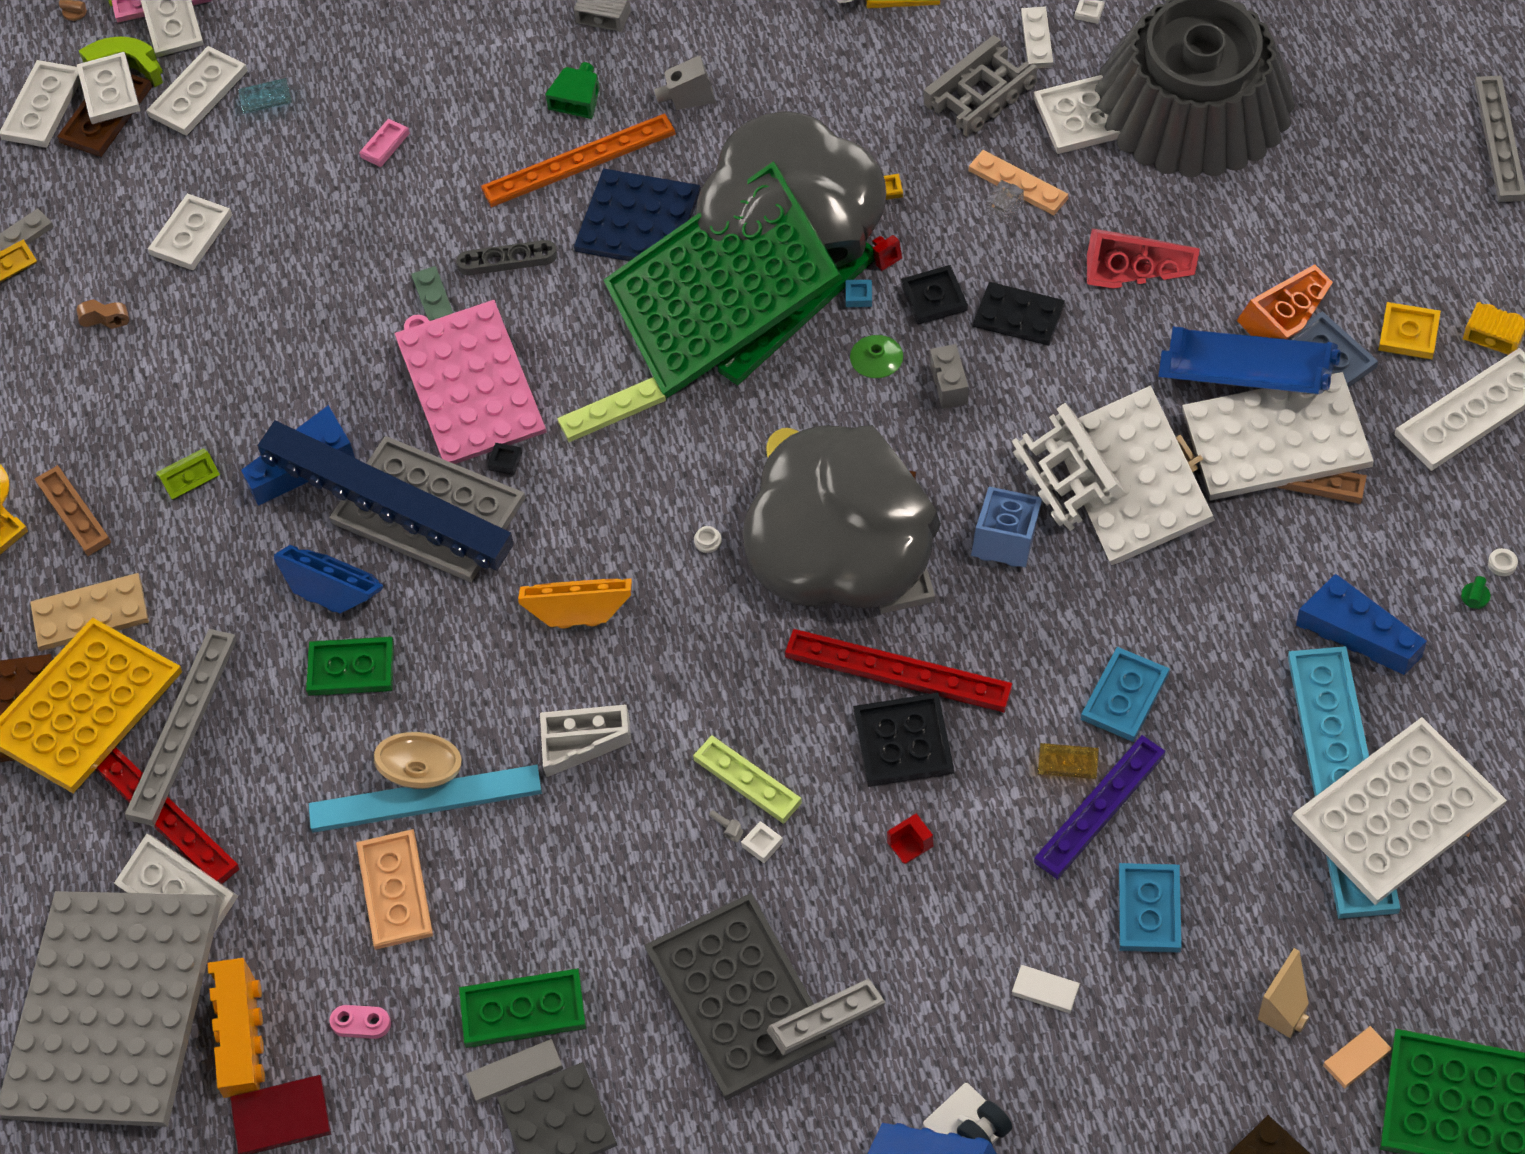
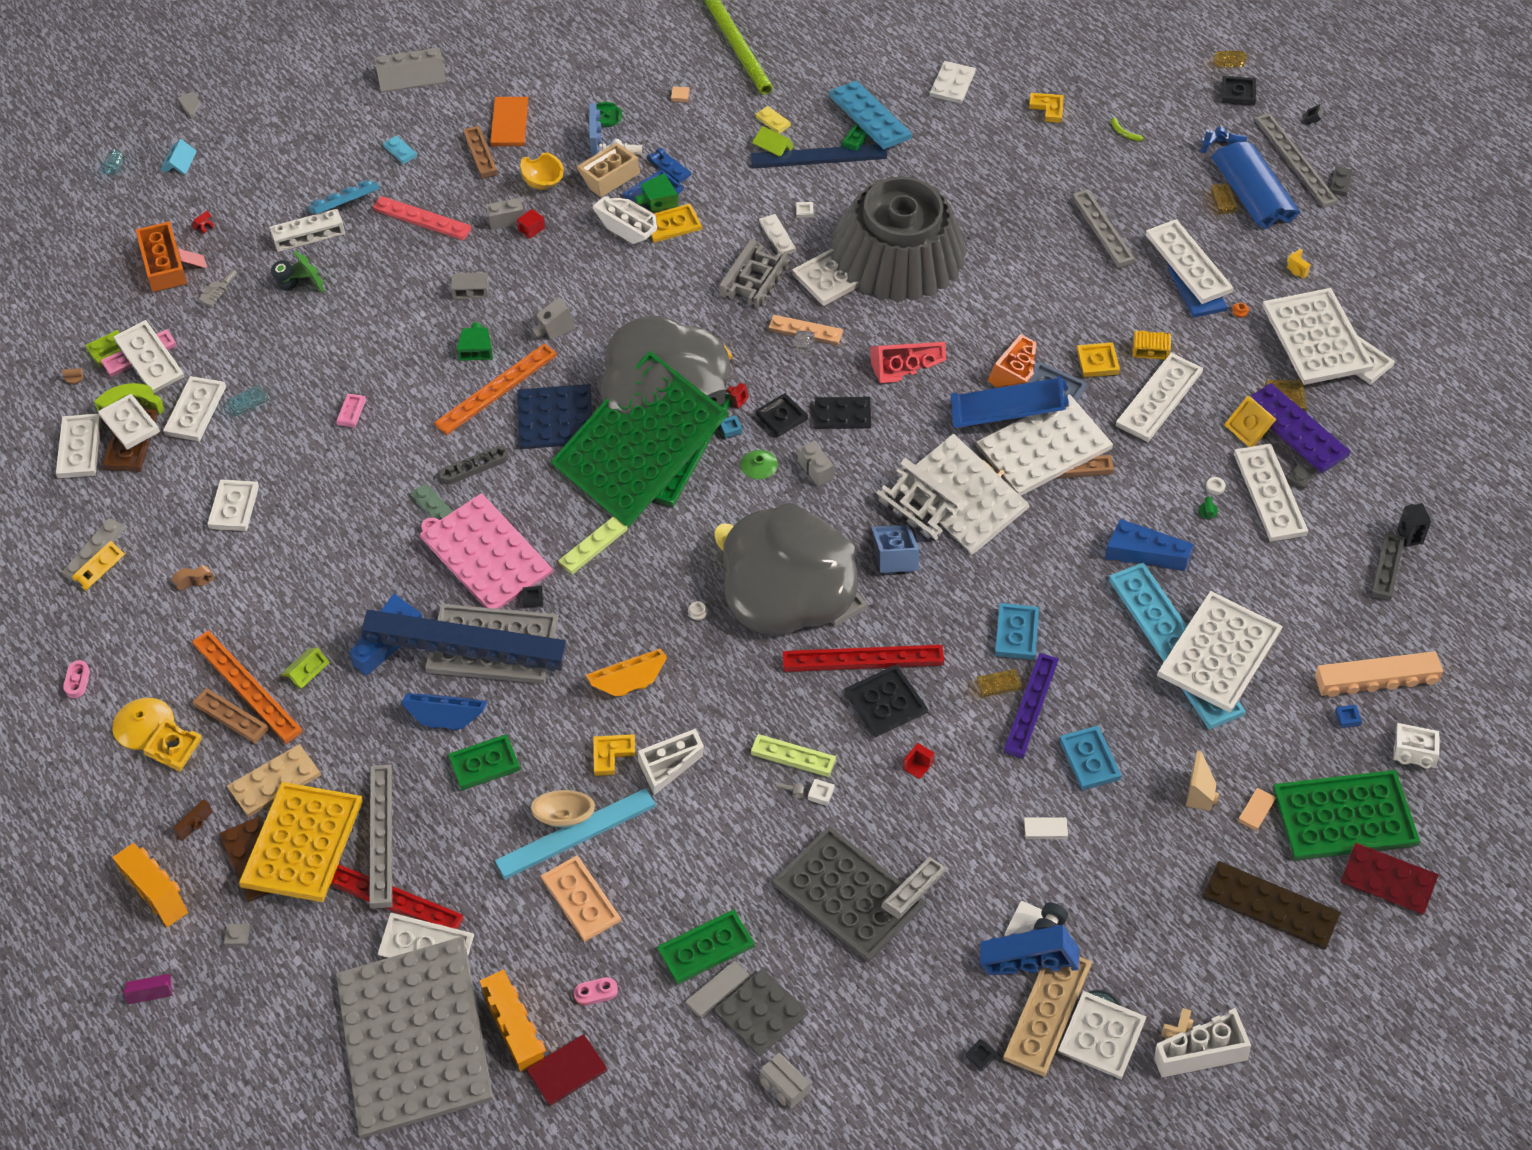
camera: 25 degrees left, 5 degrees down
none -> orange plate [192,630,303,744]
none -> yellow plate [593,734,635,776]

